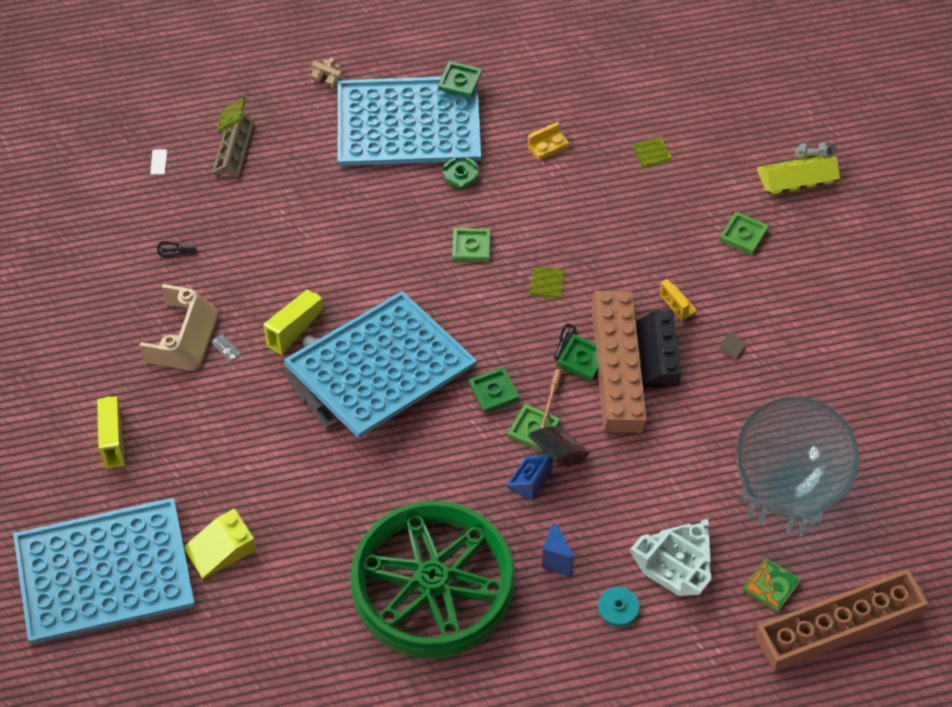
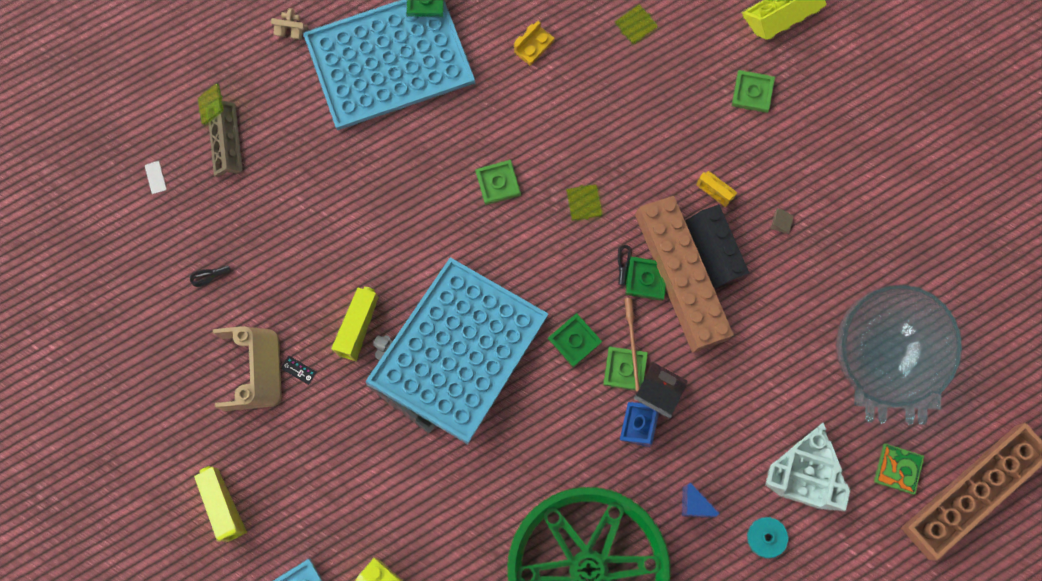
camera: 15 degrees left, 20 degrees up
green plate [443,157,479,188] -> none

